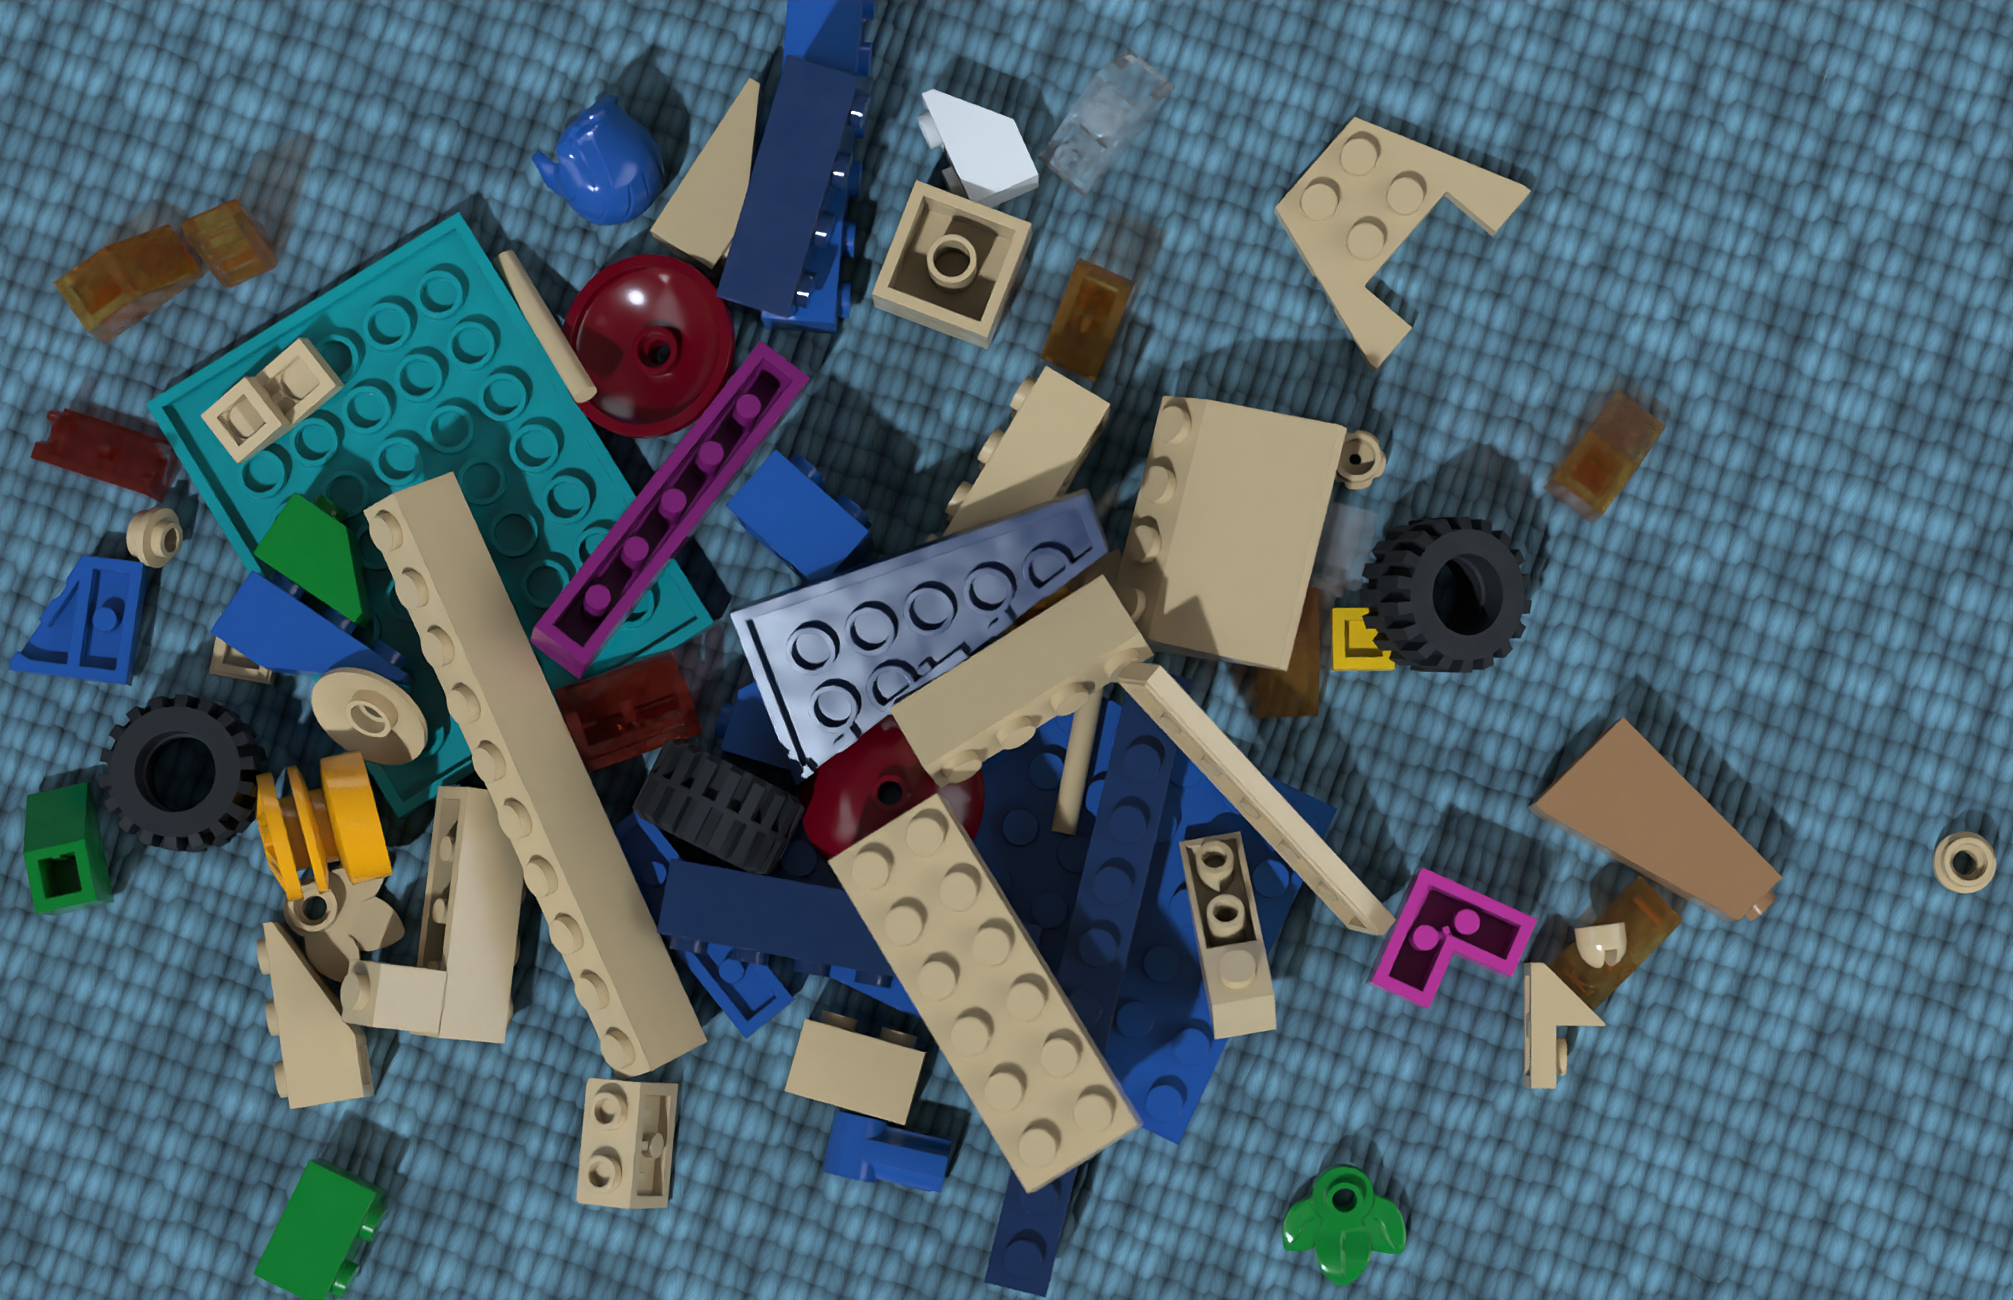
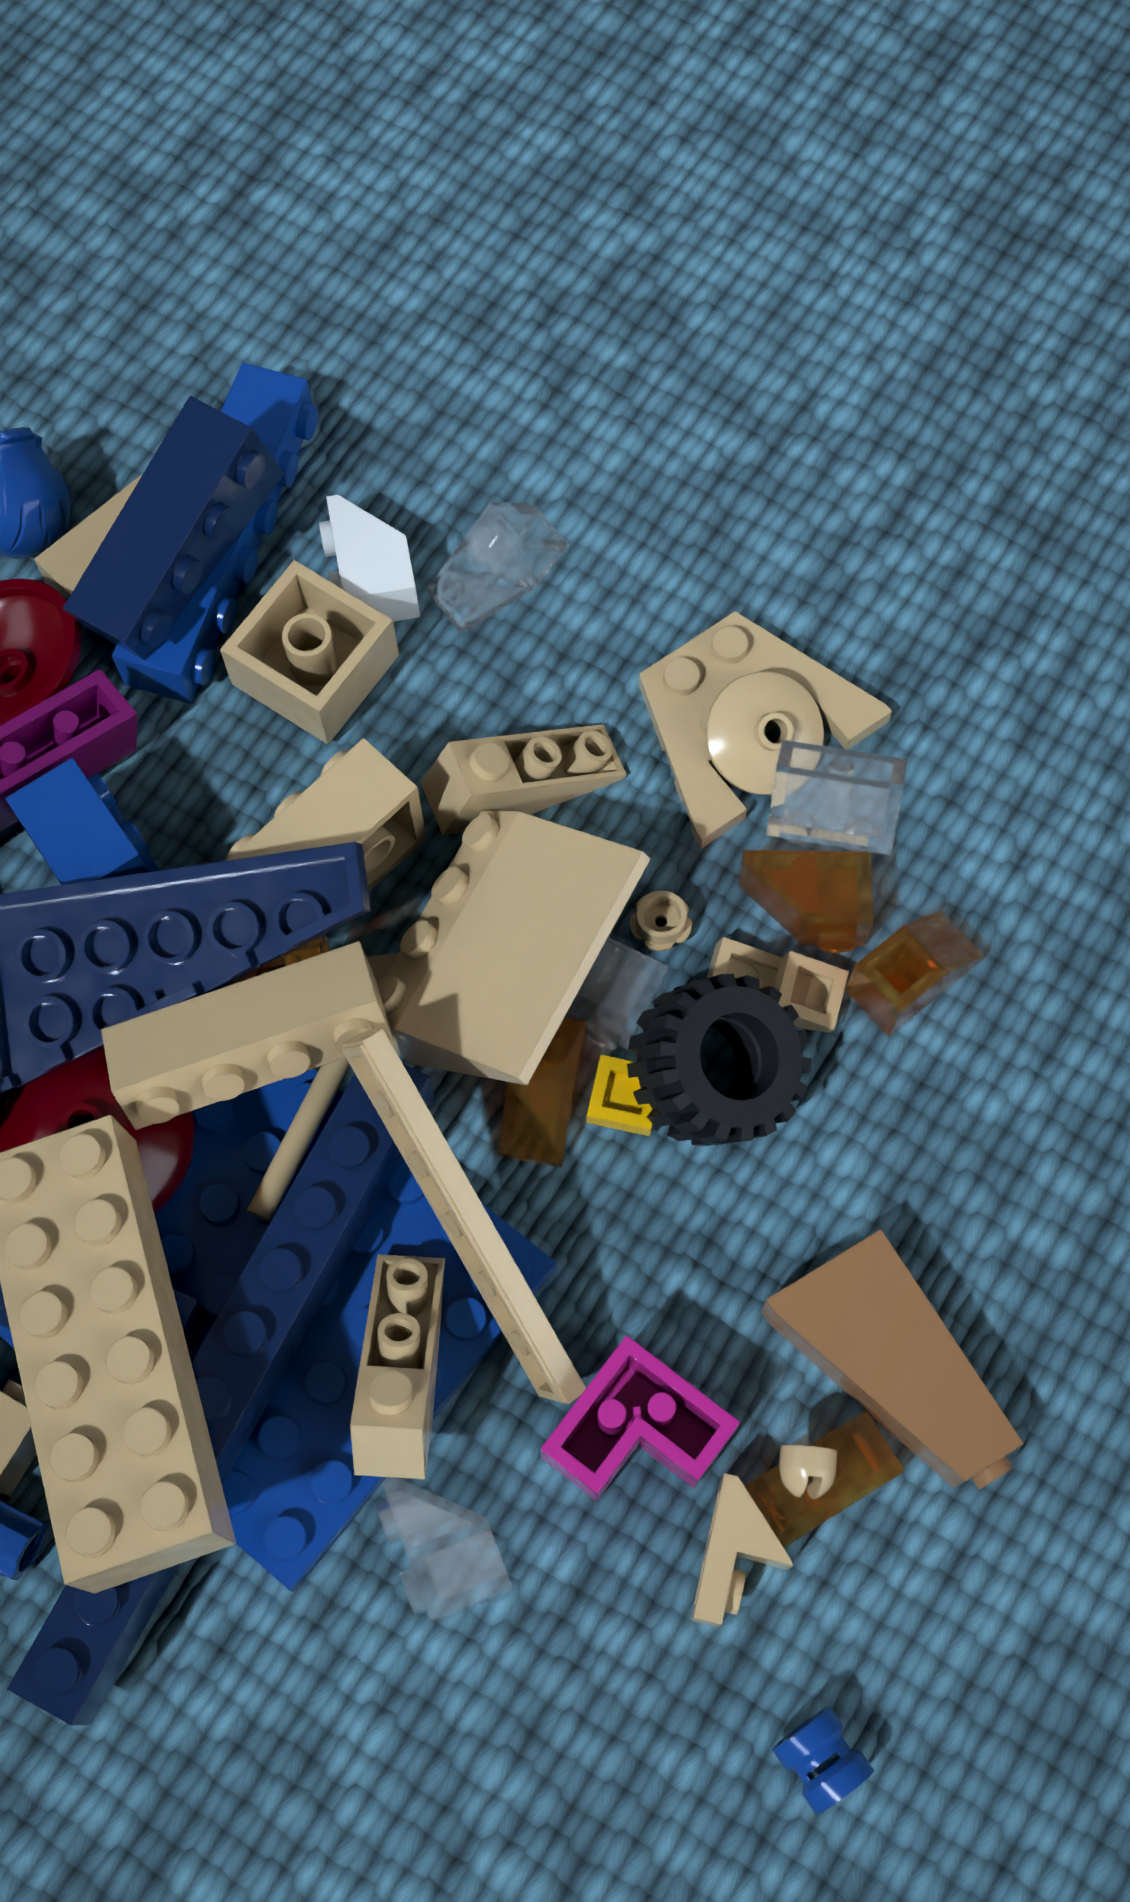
camera: 10 degrees right, 15 degrees down
clear orange slope [1040,258,1136,382] -> none
green plate [1282,1164,1406,1287] -> none
none -> clear slope [376,1477,514,1623]
none -> tan slope [421,724,627,835]
none -> tan dish [705,672,824,795]
none -> tan slope [707,937,849,1033]
none -> clear orange slope [738,850,873,953]
none -> clear brick [766,740,907,855]
none -> blue wheel [772,1706,874,1815]

